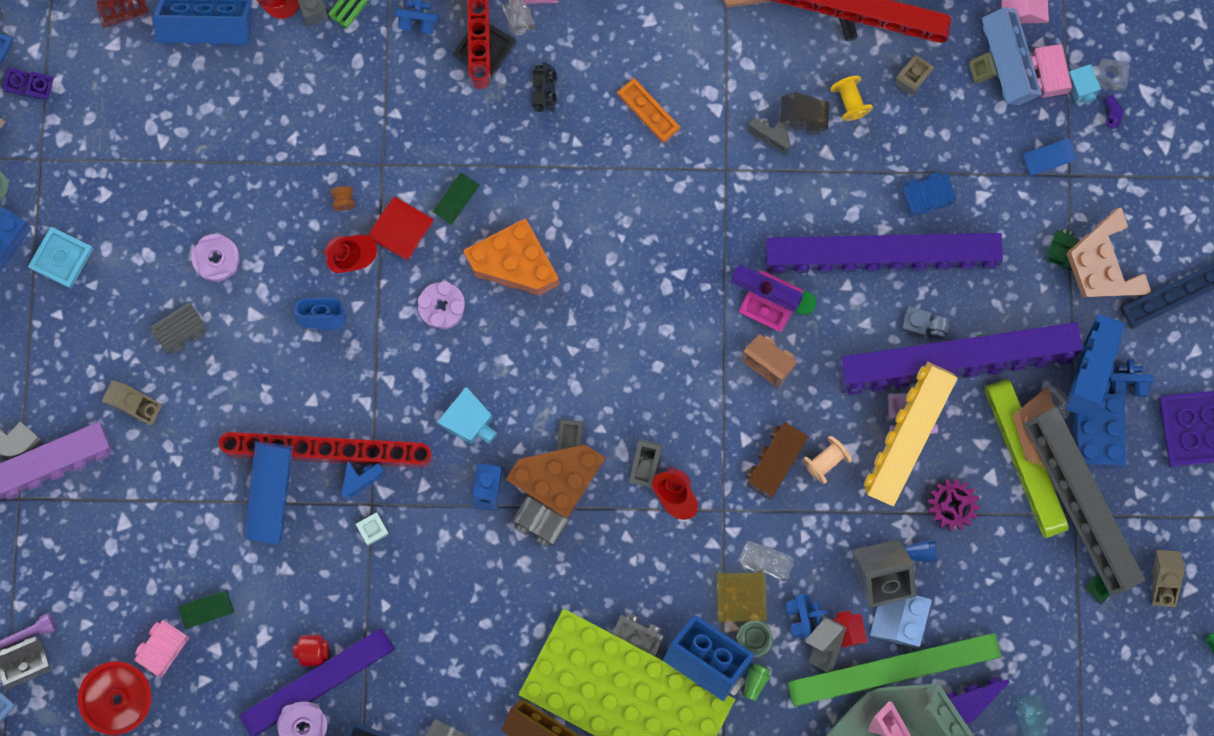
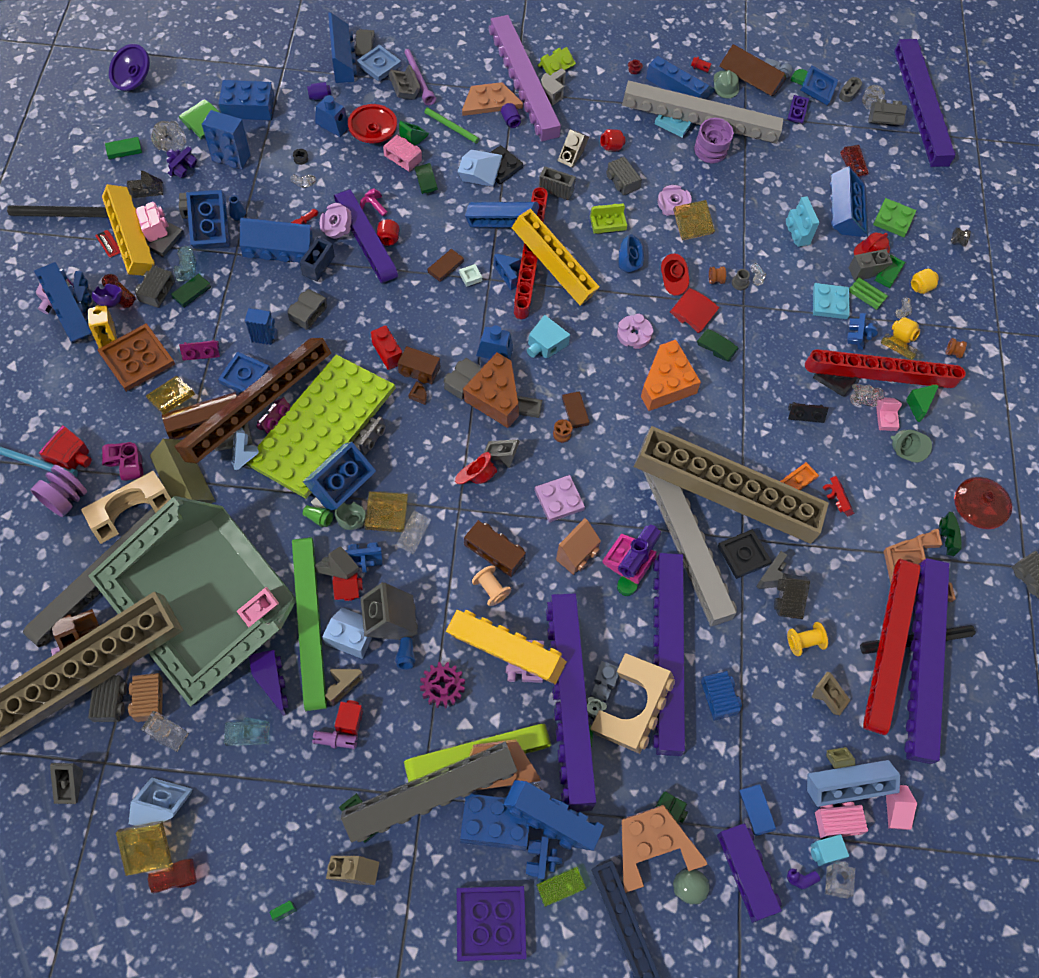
camera: 90 degrees right, 15 degrees down
none -> medium lavender pin [312,730,358,750]
none -> dark tan slope [325,669,364,707]
none -> red brick [334,700,363,735]
none -> dark pink plant [360,188,388,216]
none -> red brick [371,326,402,370]
none -> reddish brown brick [398,346,440,384]
none -> green slope [399,121,429,146]
none -> reddish brown tile [408,381,427,405]
none -> bright green bar [424,107,479,144]
none -> reddish brown tile [427,249,464,282]
none -> light blue slope [458,150,503,187]
none -> nougat wing [462,82,523,116]
none -> black plate [490,145,523,185]
none -> dark purple brick [500,103,521,128]
none -> yellow brick [511,208,599,305]
none -> lavender plate [534,475,585,522]
none -> clear neon green tile [536,867,586,907]
none -> dark grey brick [539,166,576,200]
none -> dark orange wheel [553,419,572,443]
none -> reddish brown tile [562,391,590,429]
none -> light aqua plate [587,697,607,720]
none -> lime bracket [590,203,627,234]
none -> tan arch [590,653,675,754]
none -> red head [600,129,625,151]
none -> light grey brick [622,80,783,144]
none -> dark tan brick [634,426,829,544]
none -> light grey brick [643,471,737,627]
none -> clear yellow plate [673,200,715,240]
none -> sand green hair [673,869,710,905]
none -> medium lavender wheel [694,118,734,163]
none -> dark purple brick [717,823,782,923]
none -> black plate [718,529,772,579]
none -> dark grey piece [732,269,750,291]
none -> clear arm [750,263,766,286]
none -> medium azure plate [786,196,819,247]
none -> medium azure plate [813,283,849,319]
none -> red plate [823,476,855,517]

